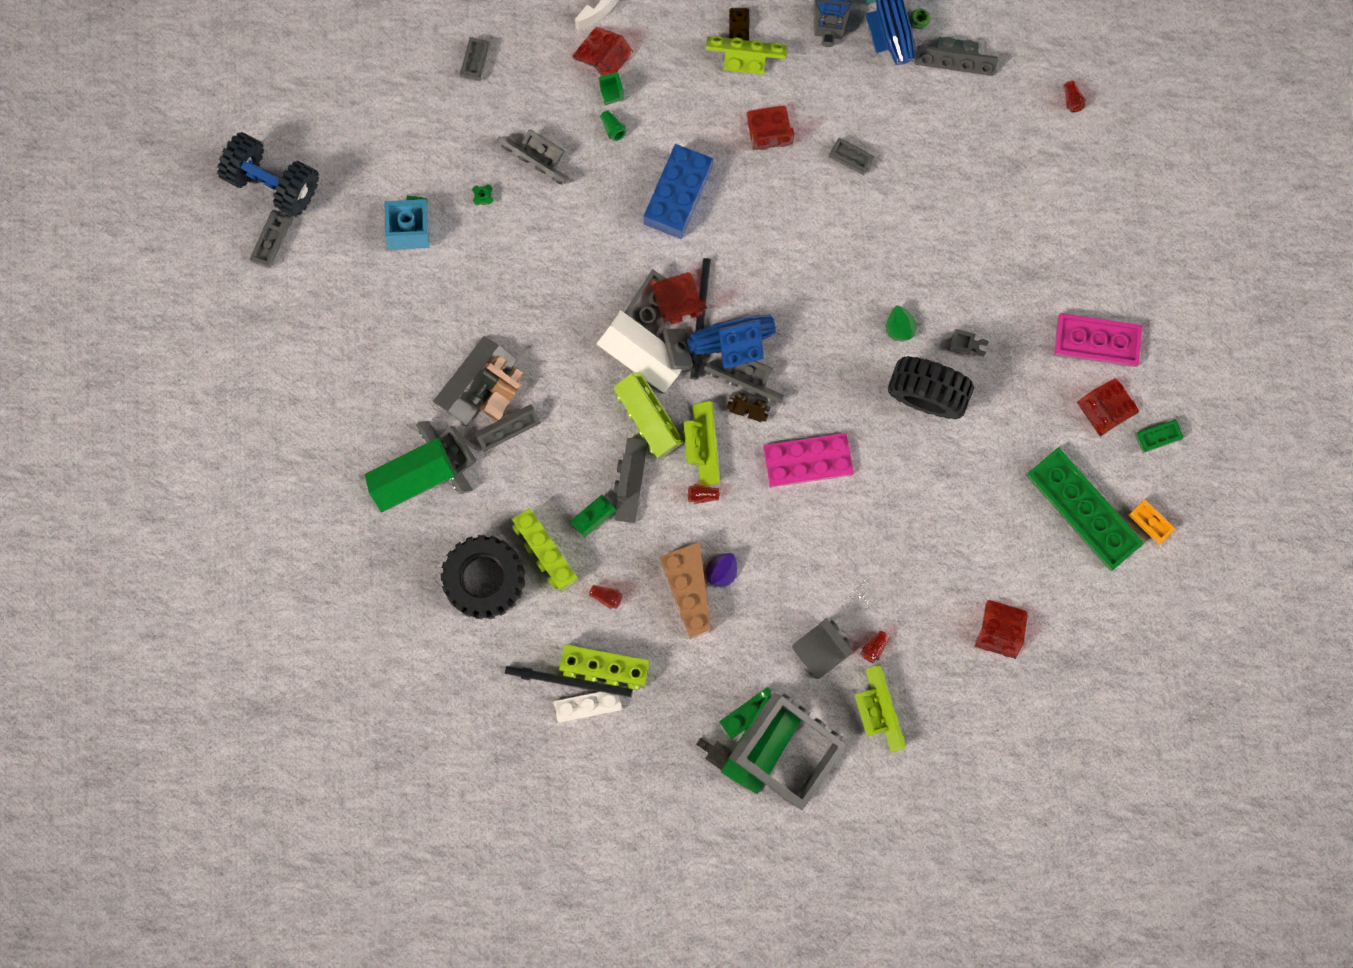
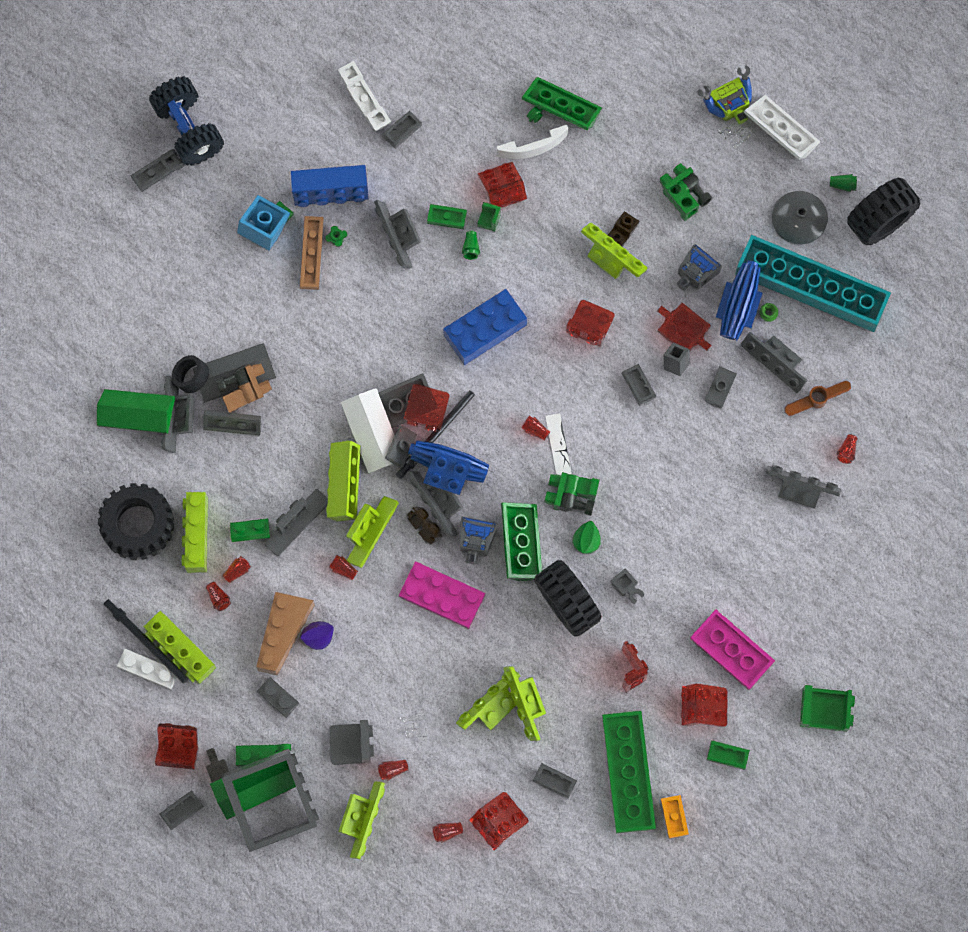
camera: 35 degrees right, 5 degrees down
none -> clear red bracket [155,723,199,770]
none -> dark grey plate [159,790,204,831]
none -> black tyre [172,355,209,393]
none -> clear red cone [222,555,251,583]
none -> dark grey plate [257,677,299,718]
none -> blue brick [291,165,369,207]
none -> medium nougat plate [300,216,324,290]
none -> white slope [338,61,391,132]
none -> green plate [427,204,467,230]
none -> clear red cone [432,822,463,843]
none -> lime bracket [456,671,521,730]
none -> torso [460,517,498,565]
none -> green slope [501,502,542,581]
none -> lime bracket [503,666,546,741]
none -> clear red cone [521,415,551,441]
none -> dark grey plate [533,763,577,799]
none -> green hips [544,472,600,516]
none -> white sticker [545,413,572,475]
none -> clear red bracket [622,641,649,693]
none -> clear red plate [657,303,712,351]
none -> dark grey brick [663,342,690,376]
none -> dark grey plate [705,366,737,408]
none -> dark grey bracket [766,465,841,509]
none -> dark orange piece [784,381,851,416]
none -> green panel [800,685,855,732]

